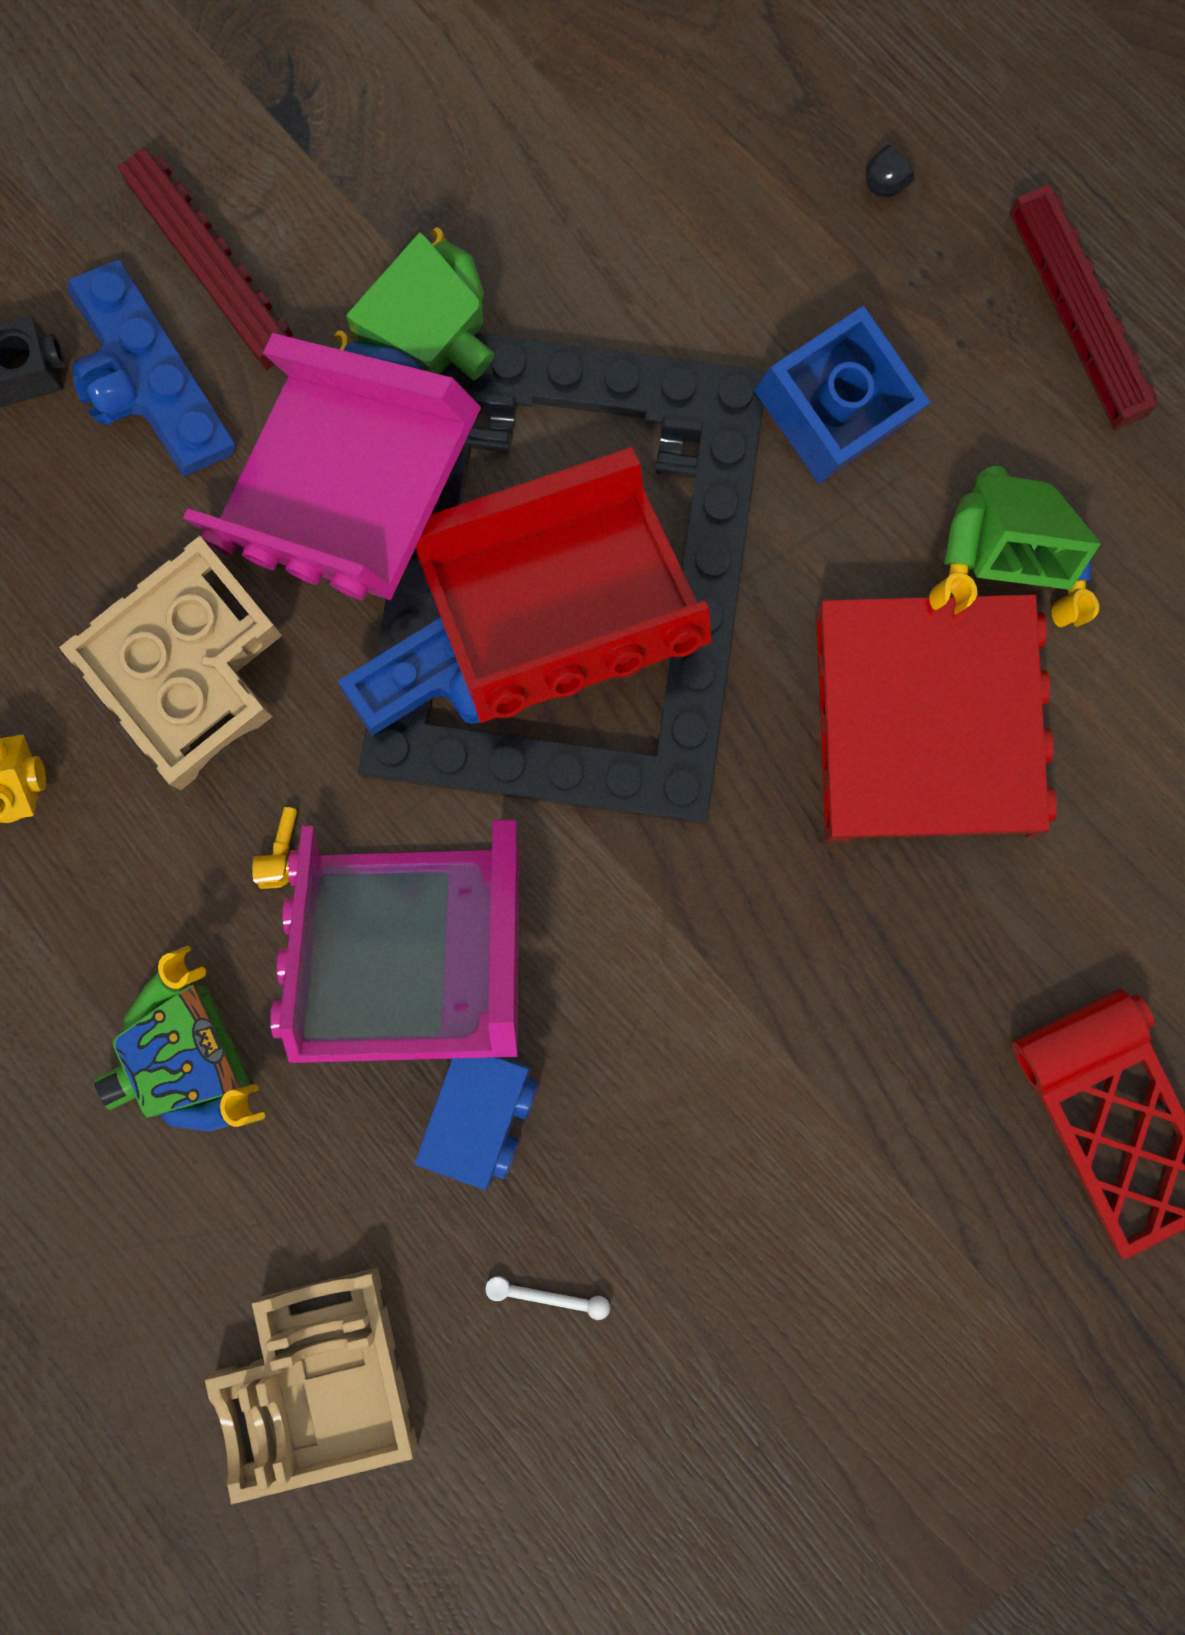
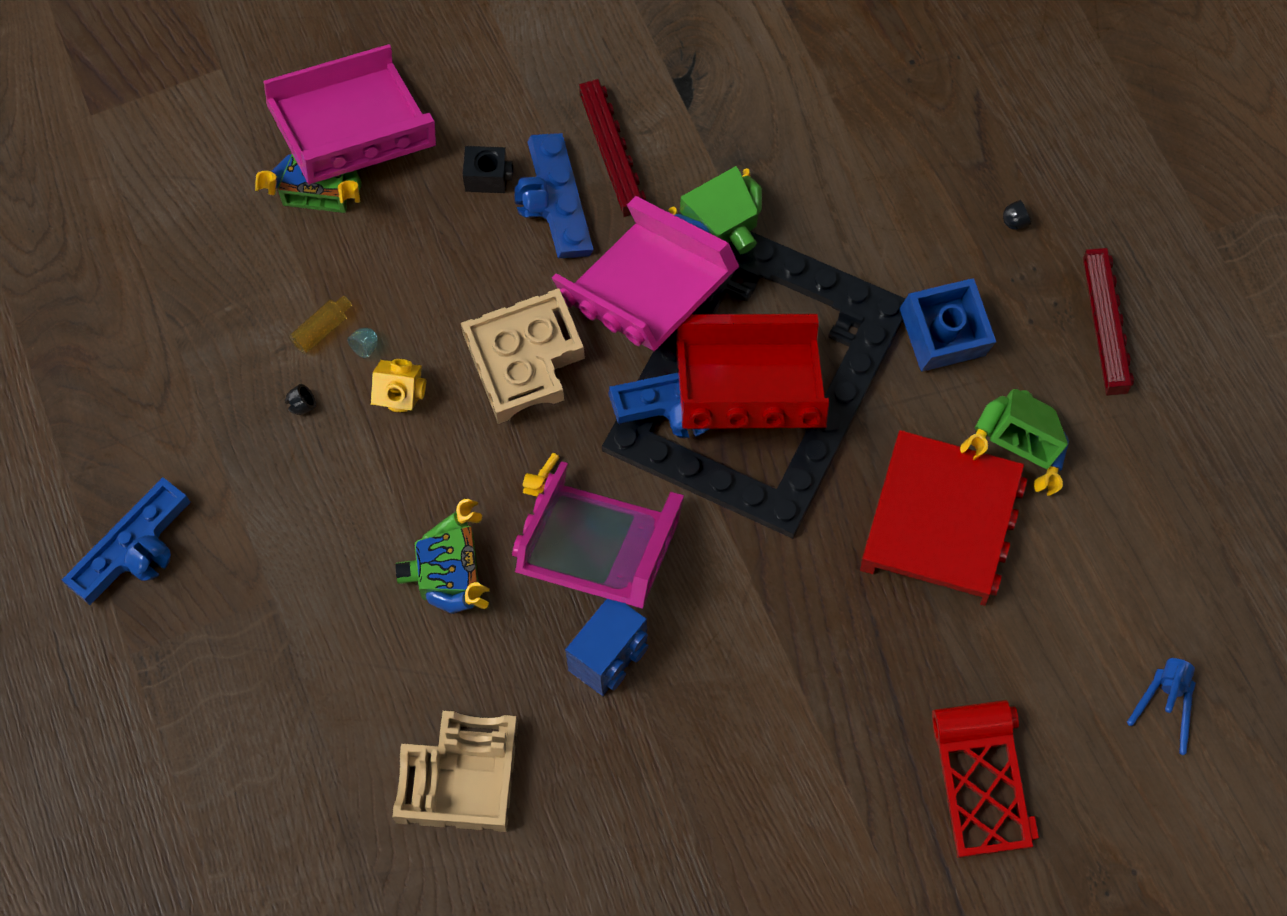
camera: 15 degrees right, 15 degrees down
white hinge [486,1276,610,1320] -> none

